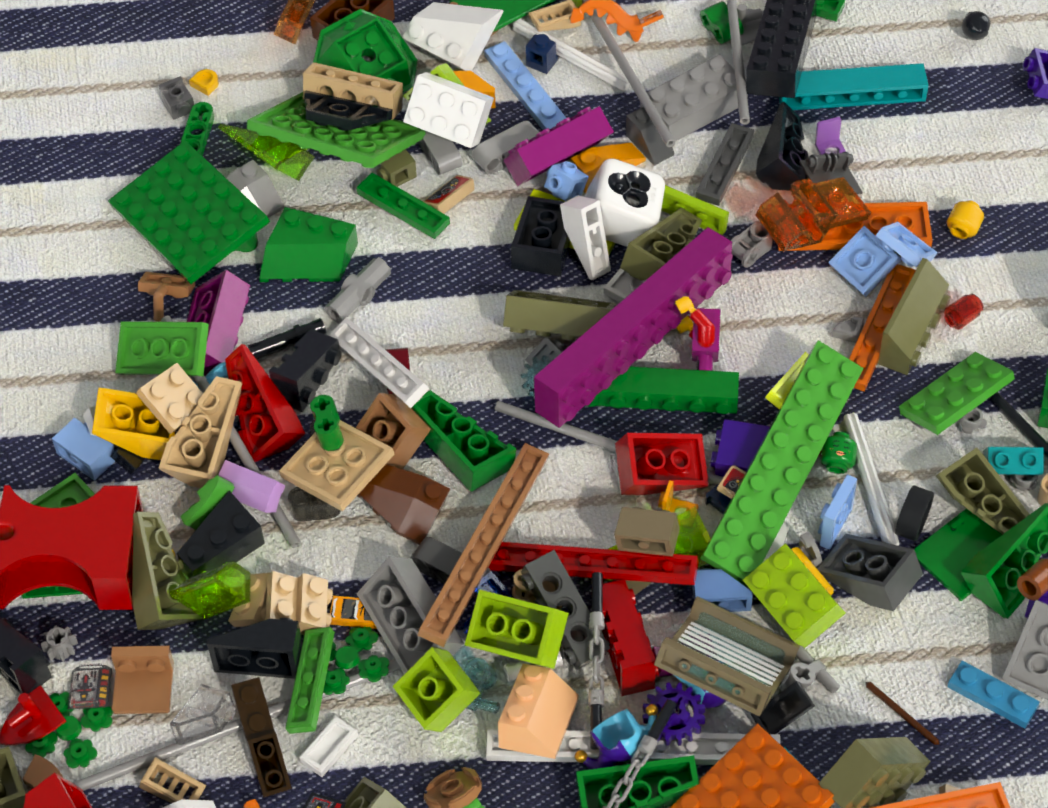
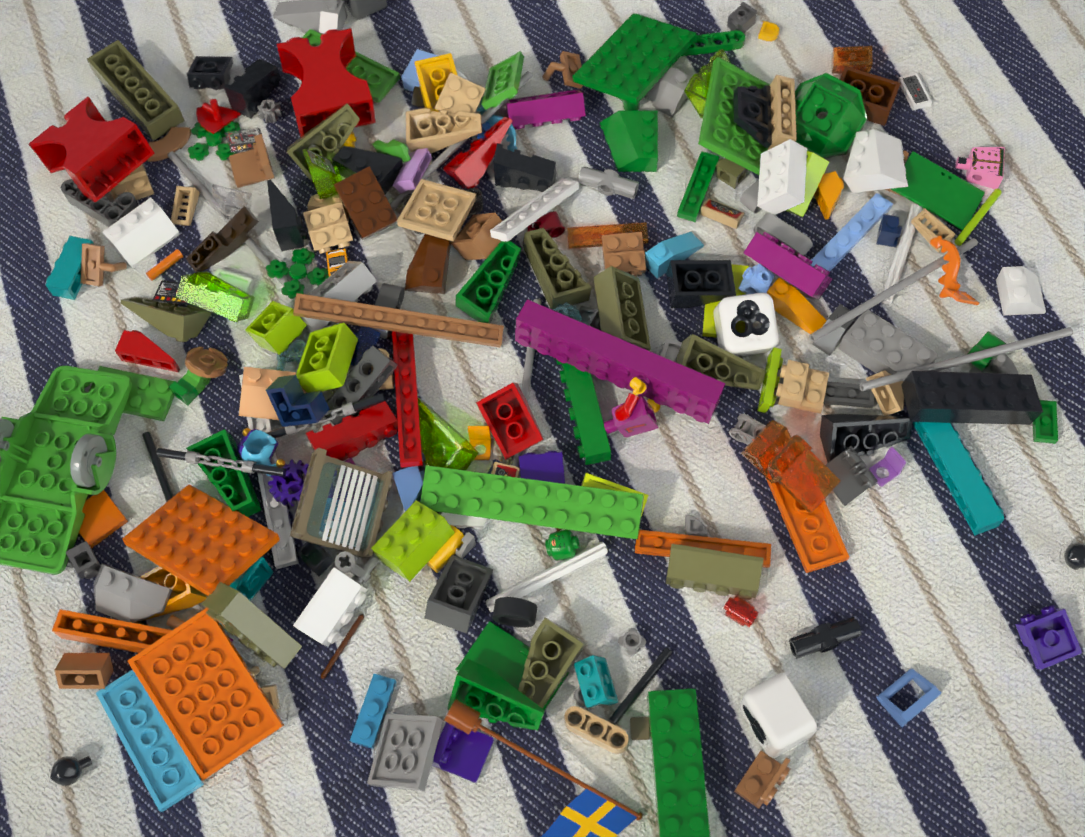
camera: 75 degrees right, 10 degrees up
black pin [248,318,327,360] -> none
bright green tile [285,627,335,734] -> none
green axle [310,395,344,451] -> none
white slope [560,195,611,280] -> none
dark tan brick [614,507,680,557] -> none
light blue plate [818,474,857,550] -> none
light blue plate [828,226,901,297] -> none
light blue plate [876,222,938,267] -> none
bright green plate [899,352,1015,435] -> none
yellow head [947,200,984,239] -> none
none -> clear neon green wedge [175,271,255,322]
none -> dark blue brick [266,375,330,427]
none -> white slope [293,568,367,647]
none -> reddish brown brick [334,166,397,241]
none -> olive wedge [523,228,592,310]
none -> clear orange plate [567,222,648,249]
none -> medium nougat plate [601,232,646,277]
none -> medium azure slope [645,232,704,279]
none -> tan plate [776,360,829,414]
none -> black piece [789,617,862,659]
none -> tan slope [866,370,904,416]

